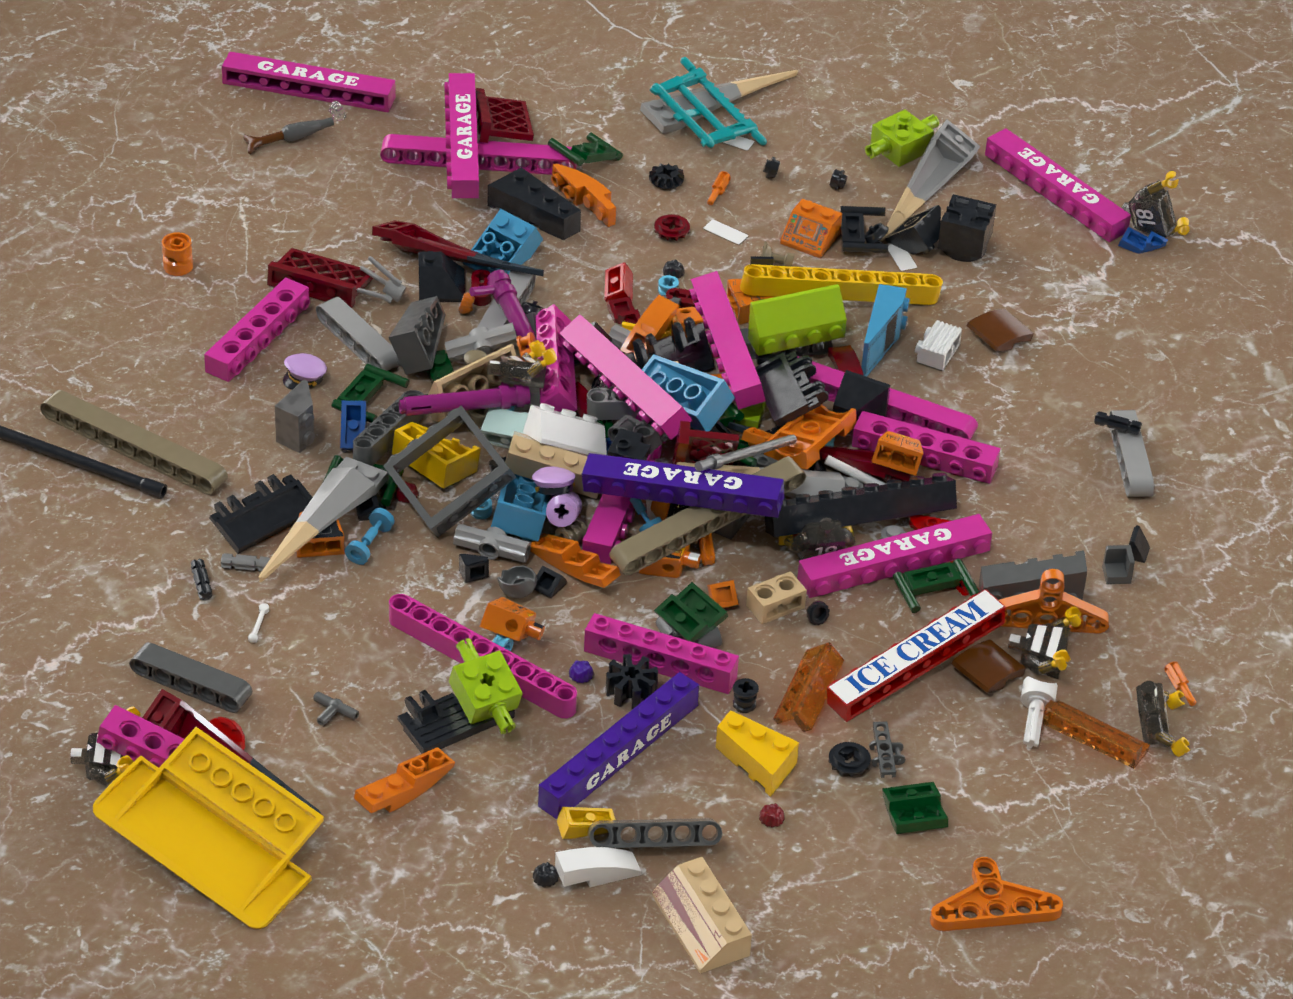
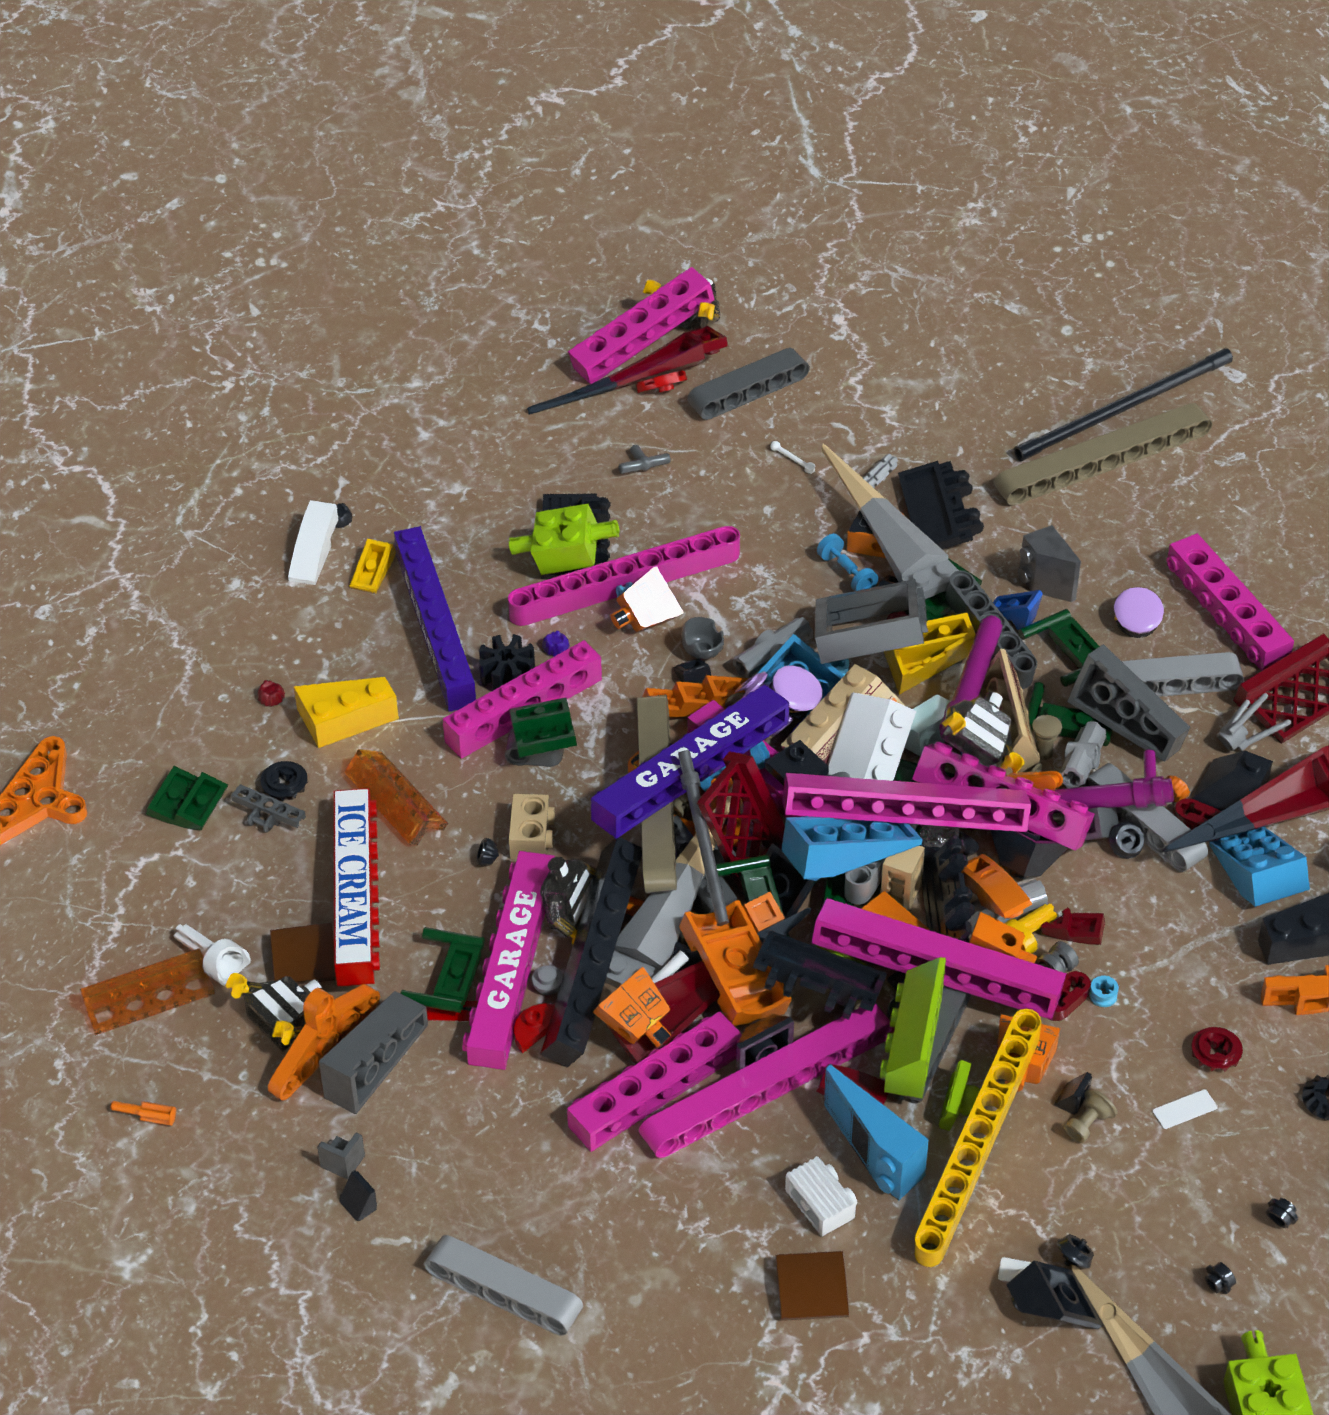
camera: 125 degrees right, 5 degrees up
yellow slope [93,727,324,929] -> none
black axle [191,558,212,600] -> none
orange slope [354,747,455,813] -> none
black slope [459,554,489,583] -> none
dark grey beam [588,818,722,848] -> none
red slope [604,262,633,302] -> none
tan slope [652,857,752,974] -> none
black piece [663,259,684,279] -> none
orange axle [707,171,731,205] -> none
orange plate [707,580,739,608] -> none
black bush [733,678,759,713] -> none
orange slope [780,199,842,258] -> none
black plate [840,206,888,253] -> none
black piece [938,194,997,262] -> none
black axle [1094,411,1142,435] -> none
clear smoke torso [1136,681,1190,757] -> none

